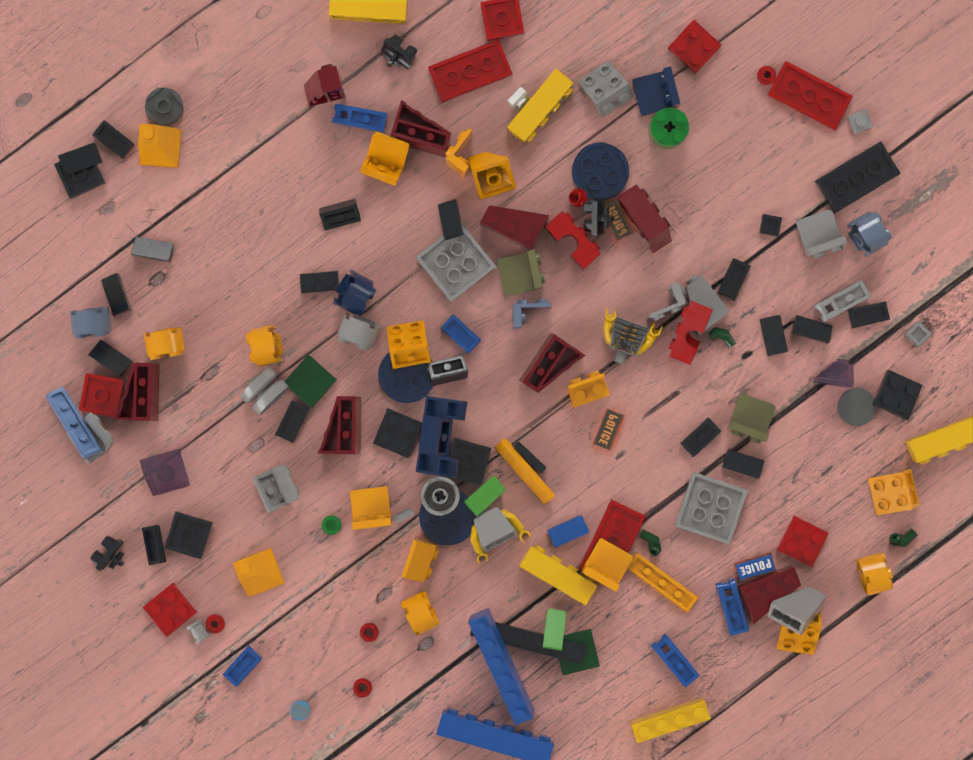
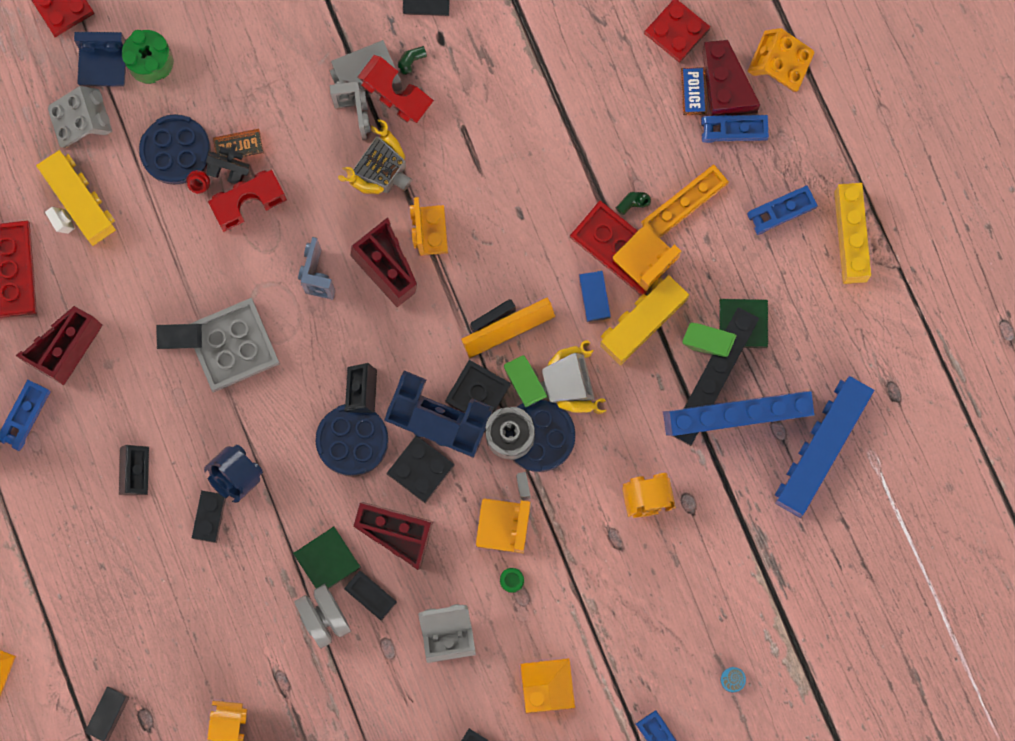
camera: 70 degrees left, 10 degrees down
light orange brick [246,324,283,367] -> none
light grey brick [337,313,381,351] -> none
red plate [353,678,372,698] -> none
light orange bracket [360,131,410,186] -> none
red plate [360,623,379,642] -> none
light orange bracket [386,320,431,369] -> none
light orange slope [401,538,439,583] -> none
blue tile [441,314,481,354] -> none
light orange bracket [445,128,472,177] -> none
light orange slope [467,152,516,200] -> none
dark red wedge [480,205,549,250] -> none
olive bracket [497,249,545,296] -> none
clear orange tile [593,409,625,451] -> none
dark red wedge [618,184,672,253] -> none
light grey plate [674,472,748,545] -> none
black plate [680,417,722,457] -> none
black tile [717,258,751,301] -> none
black tile [722,449,765,479] -> none
olive bracket [727,394,776,444] -> none
light grey slope [767,586,826,635] -> none

